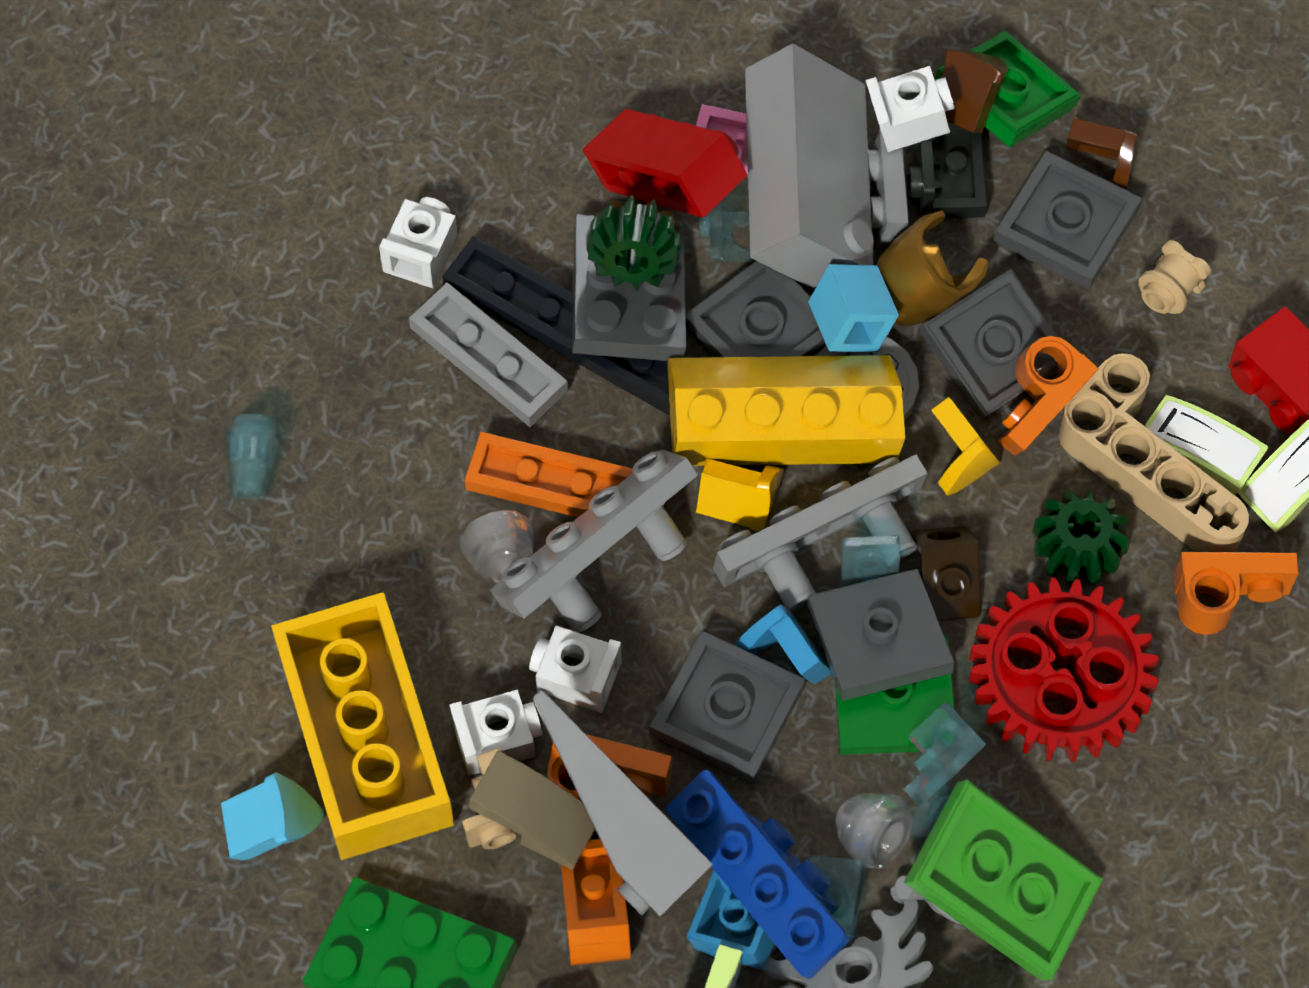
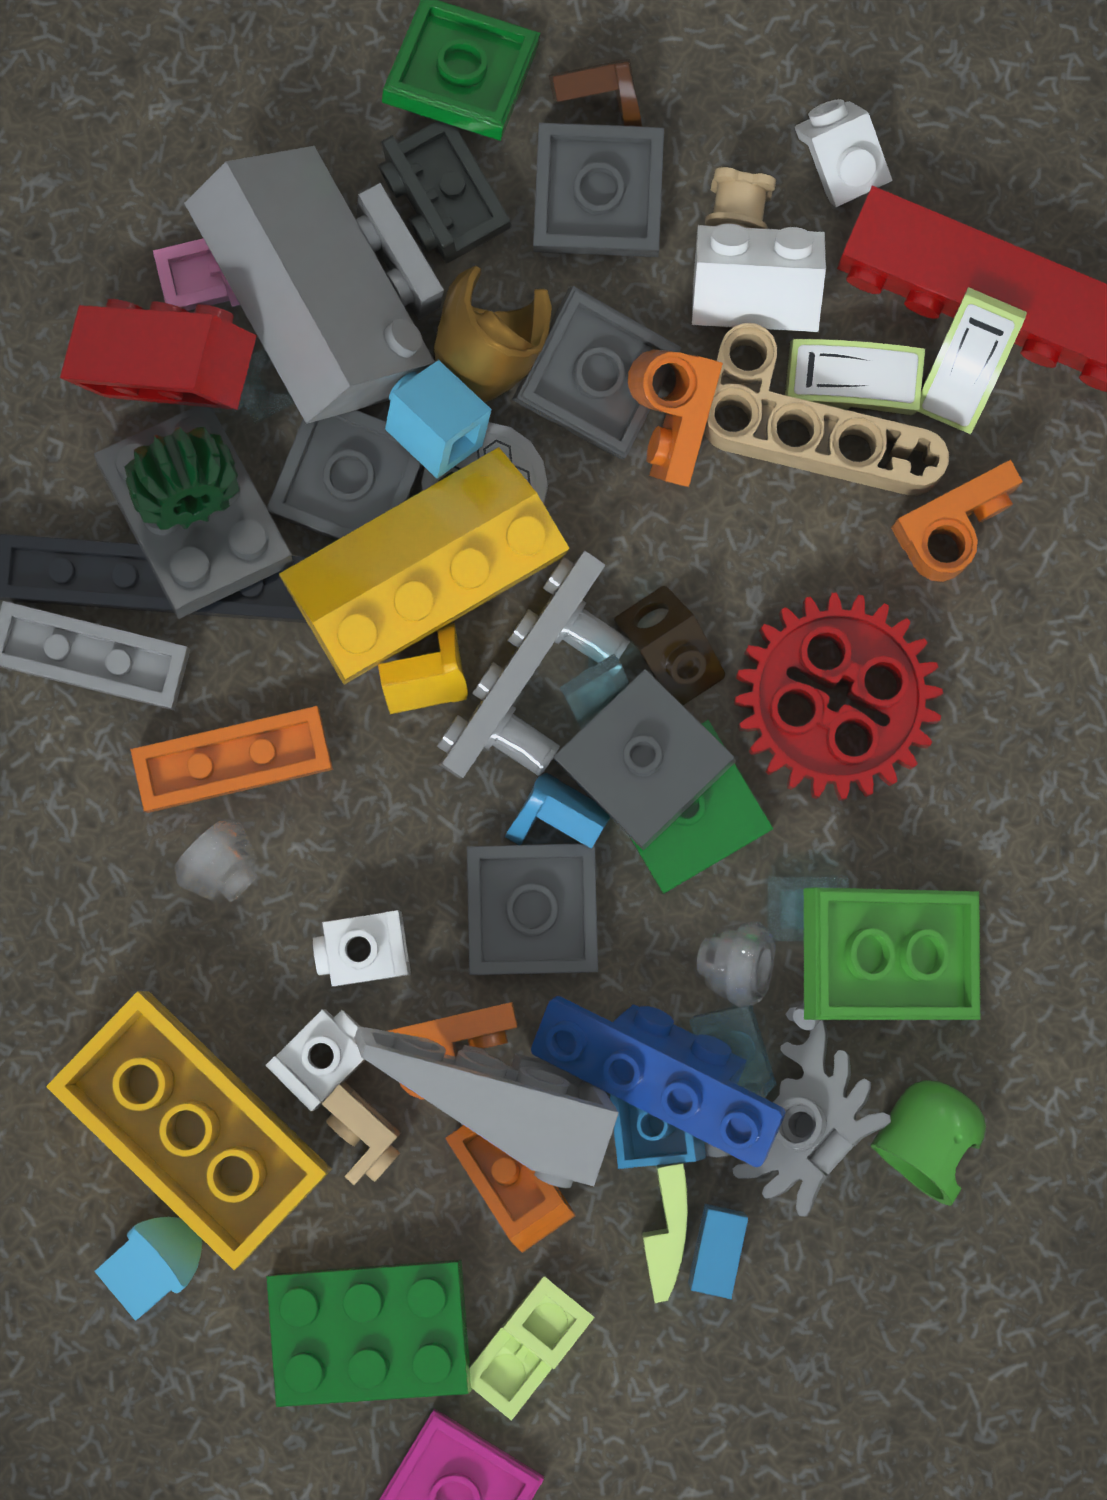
camera: 25 degrees left, 20 degrees up
dark tan slope [468,750,595,870] -> none
light grey plate [490,449,698,632] -> none
white brick [865,66,955,152] -> none
clear light blue bracket [904,703,986,807] -> none
yellow tile [931,397,1000,496] -> none
reddish brown tile [940,49,1008,133] -> none
dark green gear [1032,487,1130,586] -> none
none -> white brick [692,224,826,332]
none -> white bracket [795,99,892,207]

